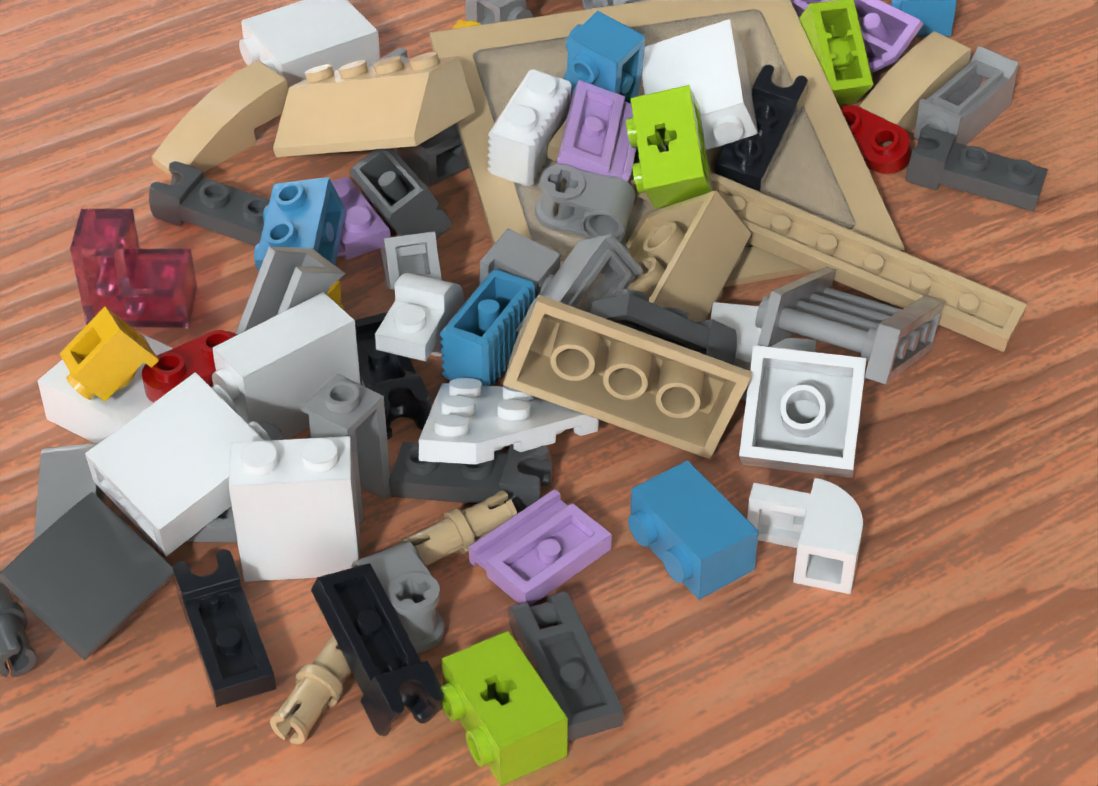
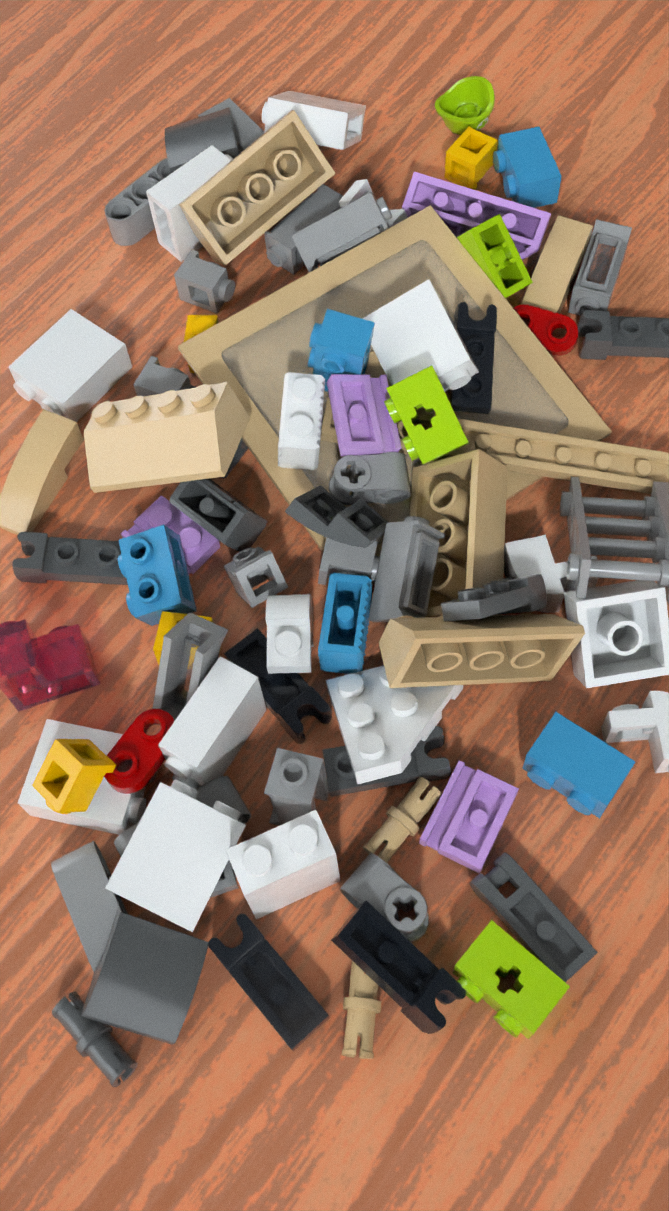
camera: 15 degrees left, 20 degrees up
none -> dark grey slope [285,485,389,548]

